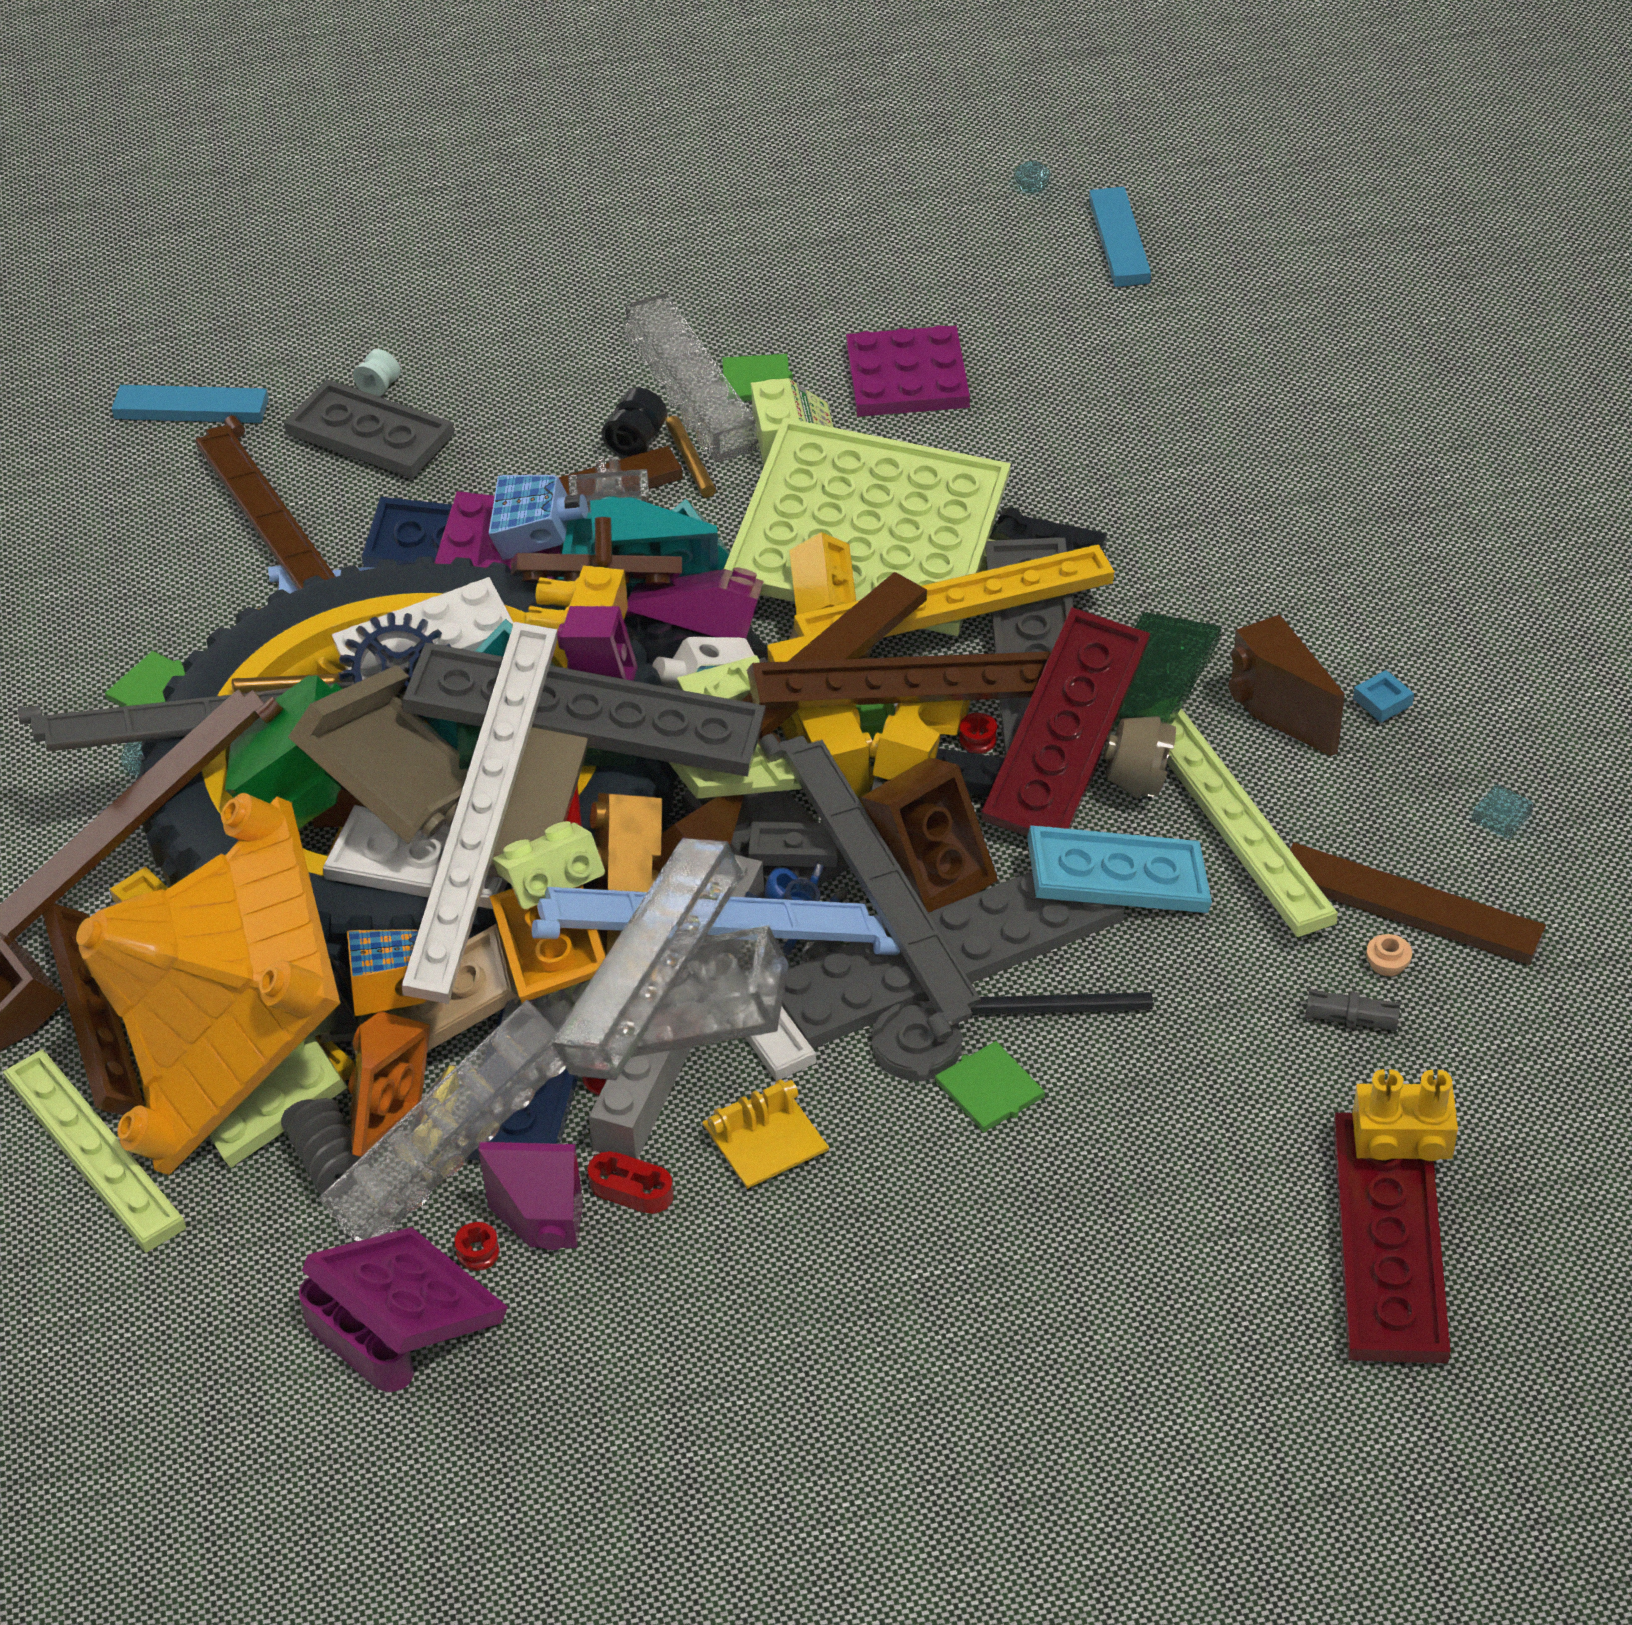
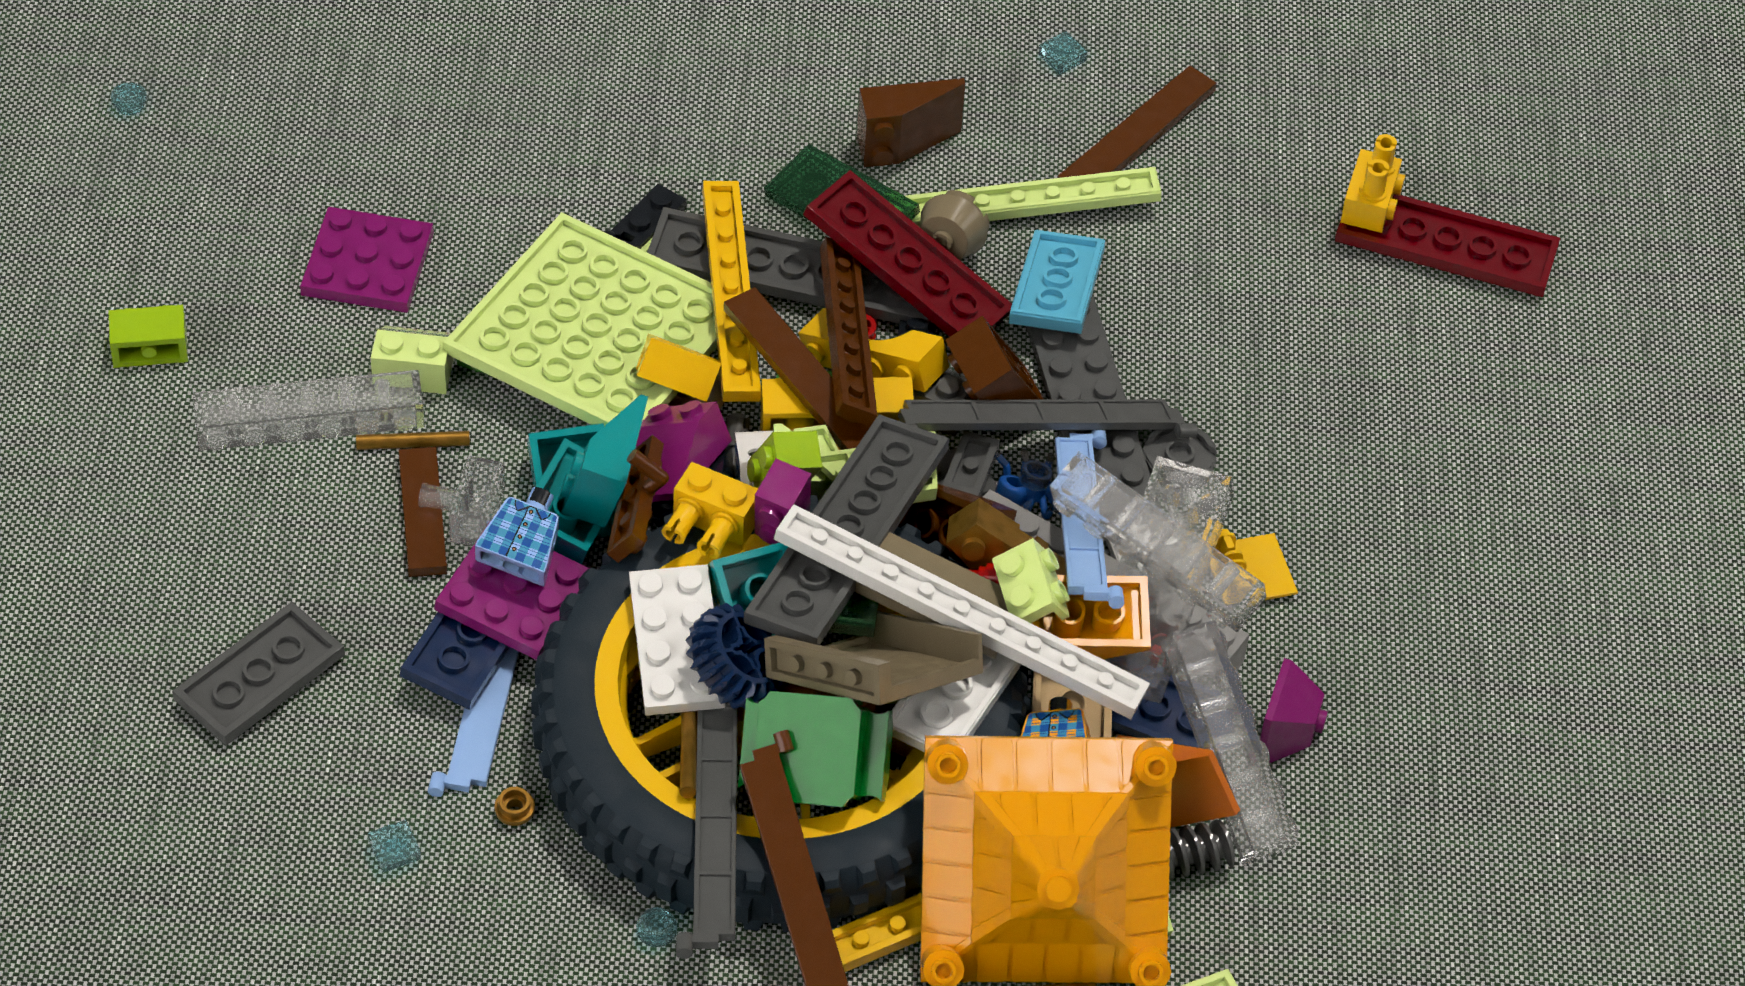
camera: 80 degrees left, 5 degrees up
bright green piece [105,651,185,707] -> none
dark azure tile [112,385,269,423] -> none
reddish brown piece [195,415,336,590] -> none
magenta beam [299,1277,414,1392] -> none
magenta plate [302,1227,508,1354] -> none
light aqua wheel [353,349,401,397] -> none
red bush [454,1222,500,1271] -> none
red beam [587,1151,674,1214] -> none
black wheel [601,387,668,458] -> none
bright green piece [720,354,793,402] -> none
bright green piece [935,1041,1045,1133] -> none
black bar [971,992,1153,1015] -> none
dark azure tile [1089,187,1151,287] -> none
dark grey pin [1305,989,1401,1032] -> none
dark azure plate [1353,670,1414,723] -> none
light nougat plate [1366,934,1412,976] -> none
none -> lime brick [108,304,188,368]
none -> clear light blue plate [368,820,421,873]
none -> lime brick [747,431,823,488]

